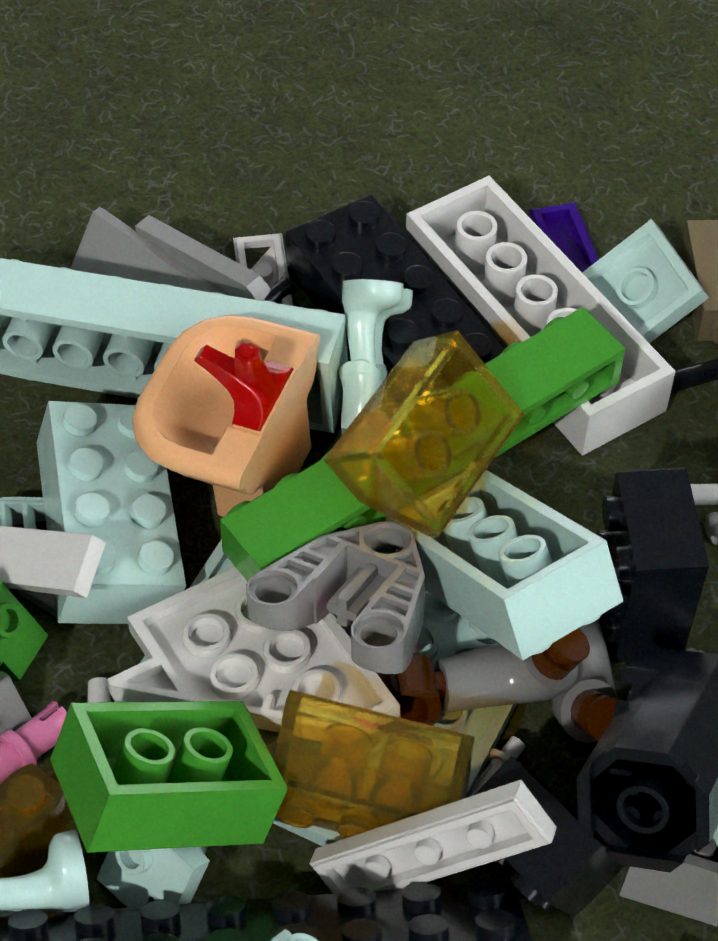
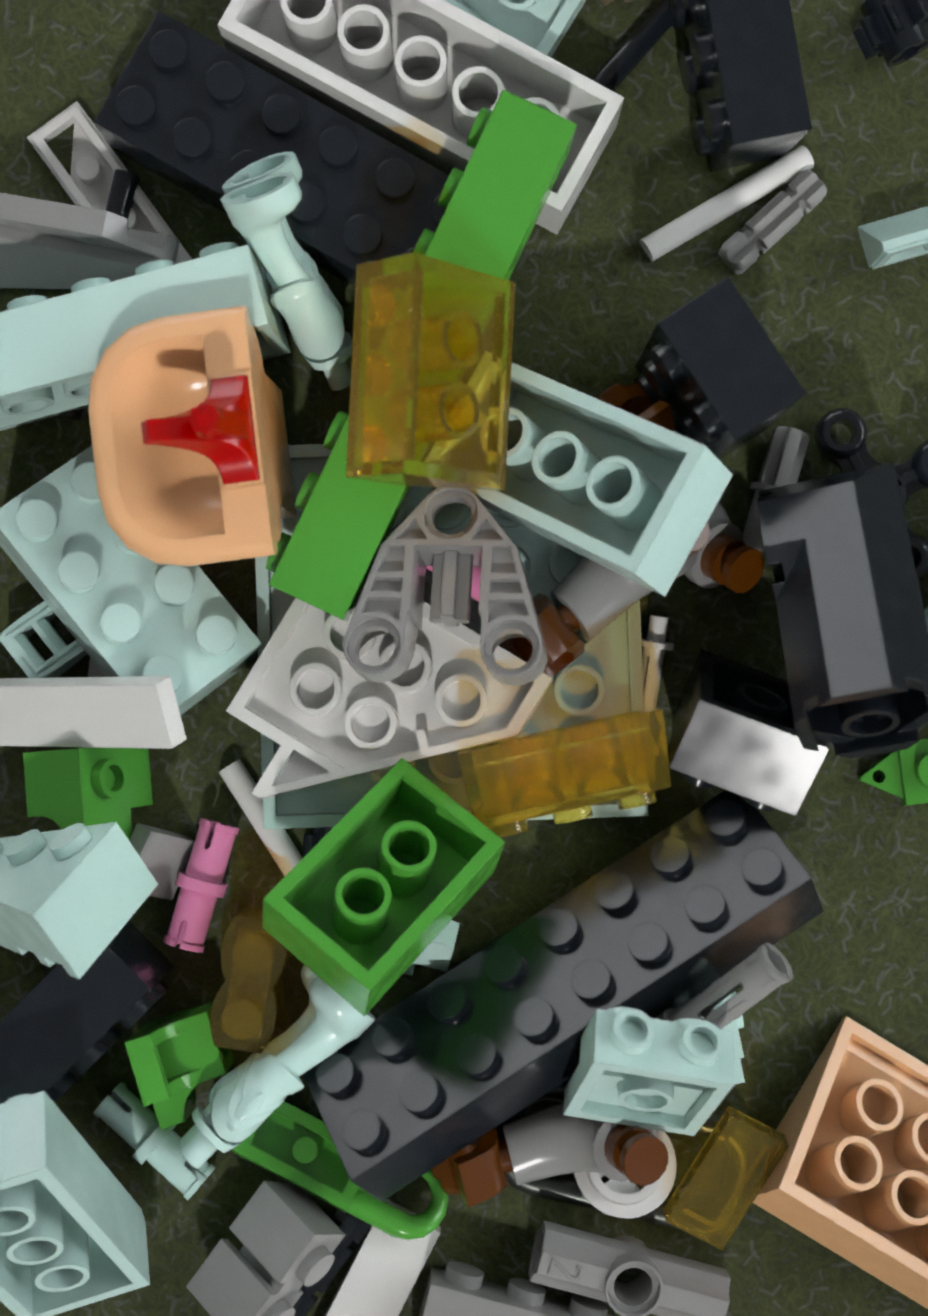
camera: 25 degrees left, 35 degrees up
white tile [309,780,557,894] -> none

